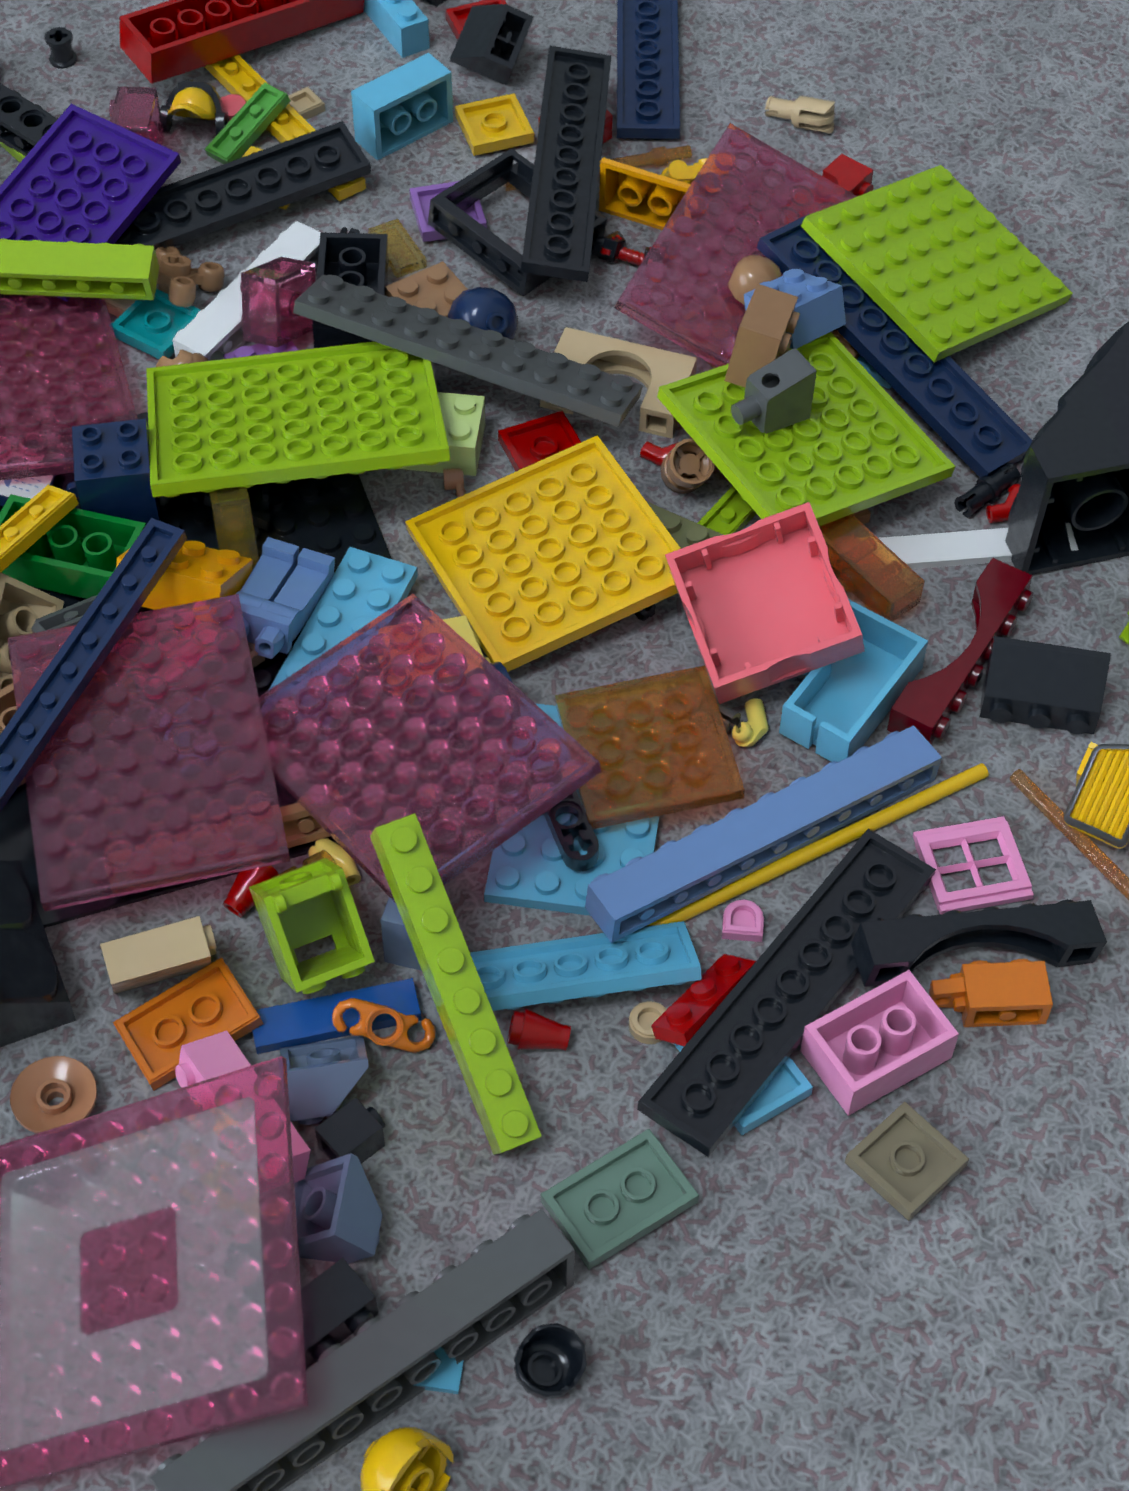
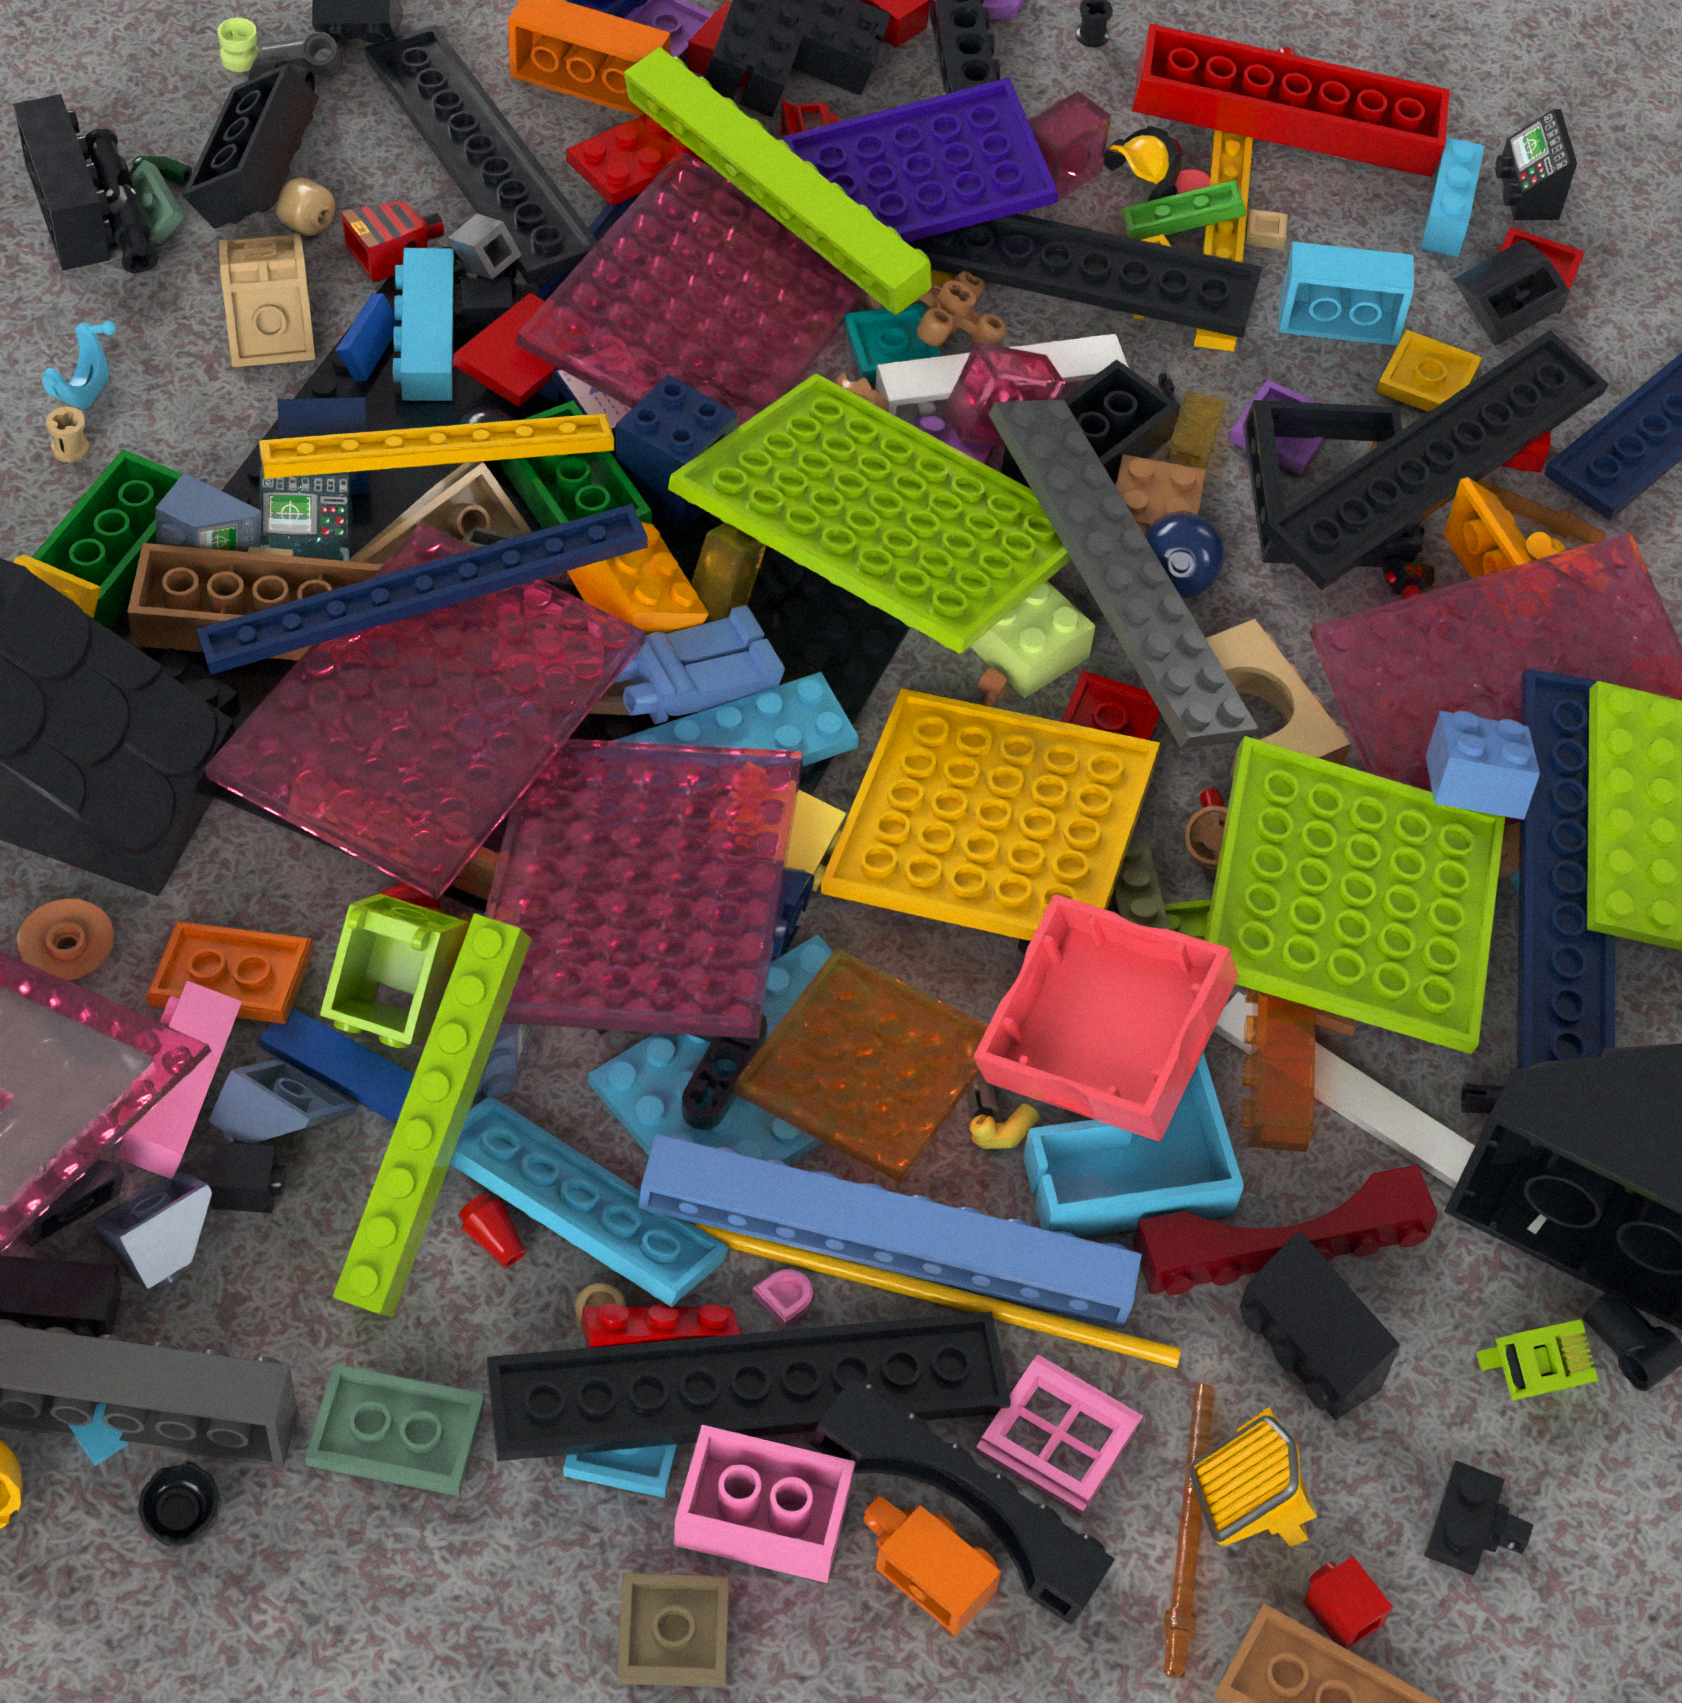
camera: 40 degrees right, 0 degrees up
tan brick [100,916,217,994] -> none
orange piece [332,998,436,1053] -> none
medium nougat brick [724,284,800,387] -> none
medium nougat hair [728,255,782,305] -> none
dark grey torso [731,348,817,434] -> none

